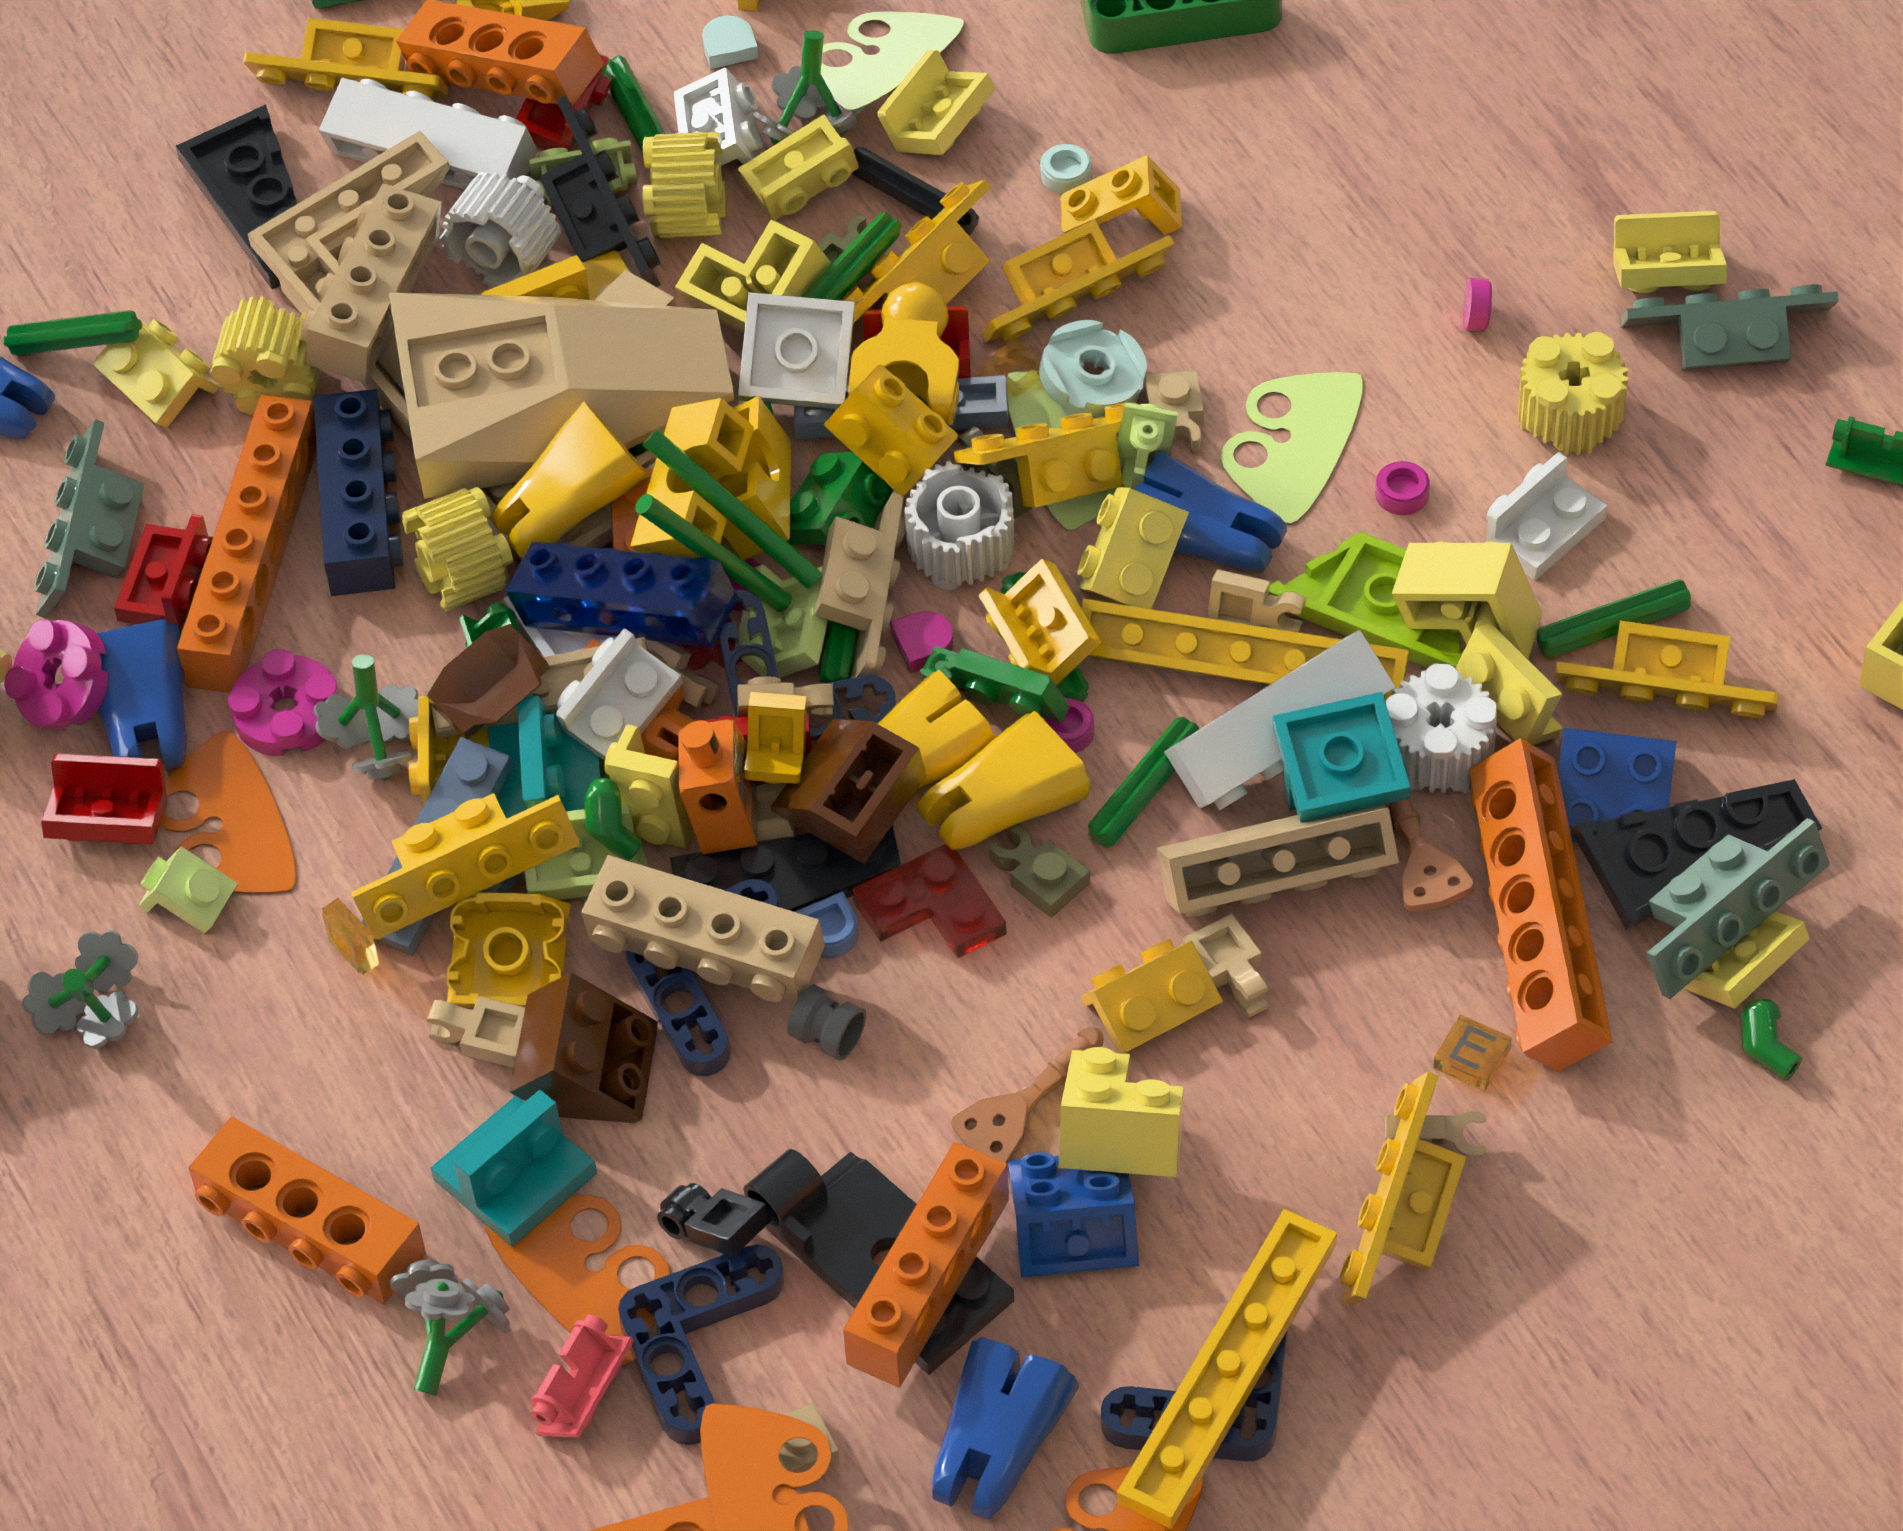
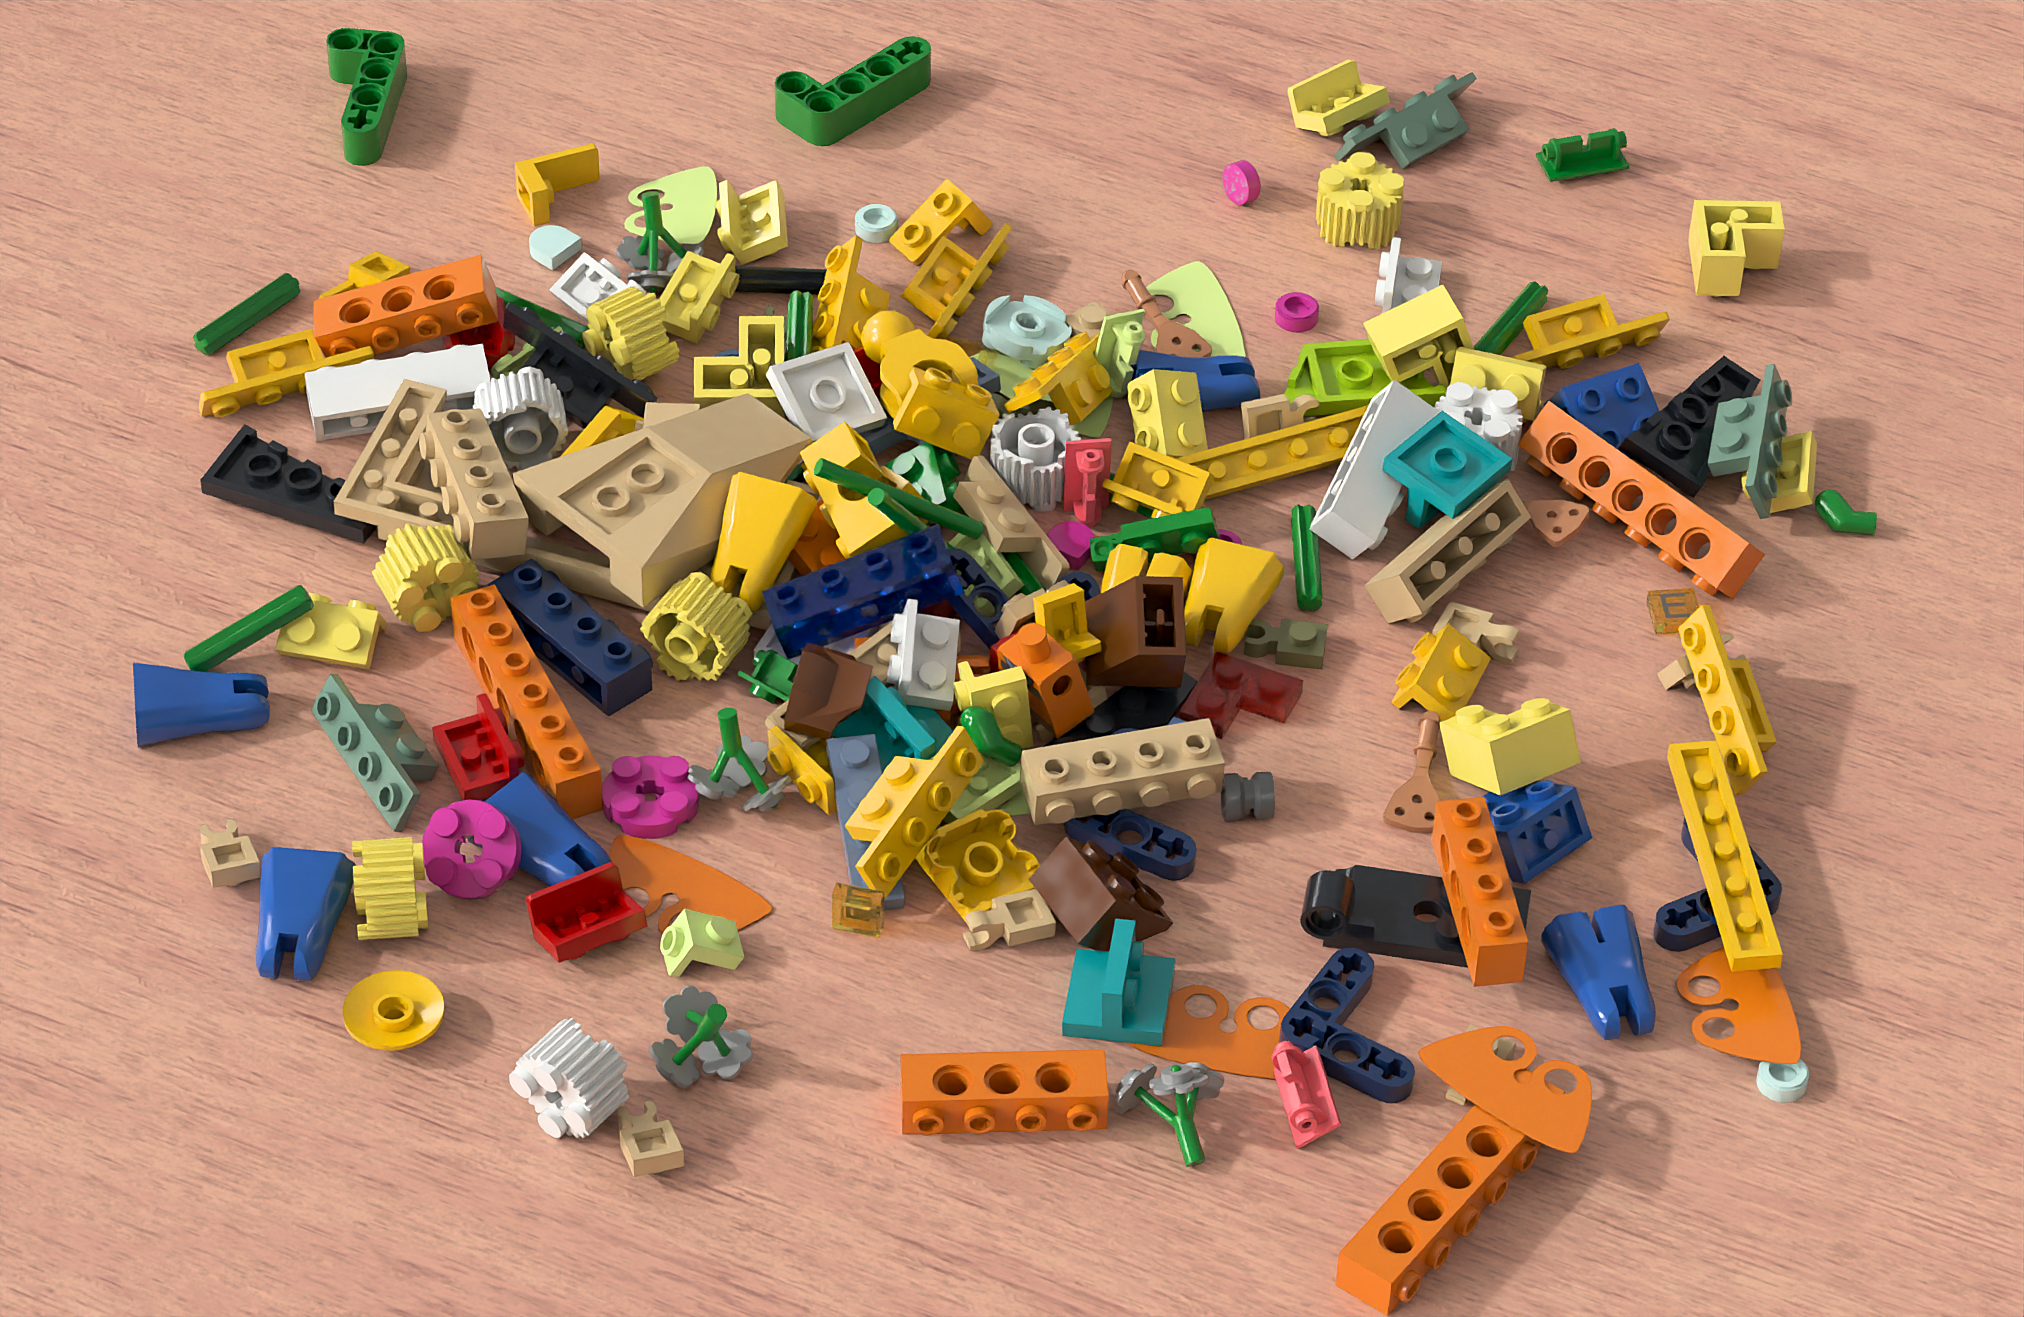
camera: 40 degrees left, 10 degrees down
black plate [657,1183,771,1258] -> none
none -> coral hinge [1063,438,1112,528]
none -> nougat piece [1121,270,1212,357]

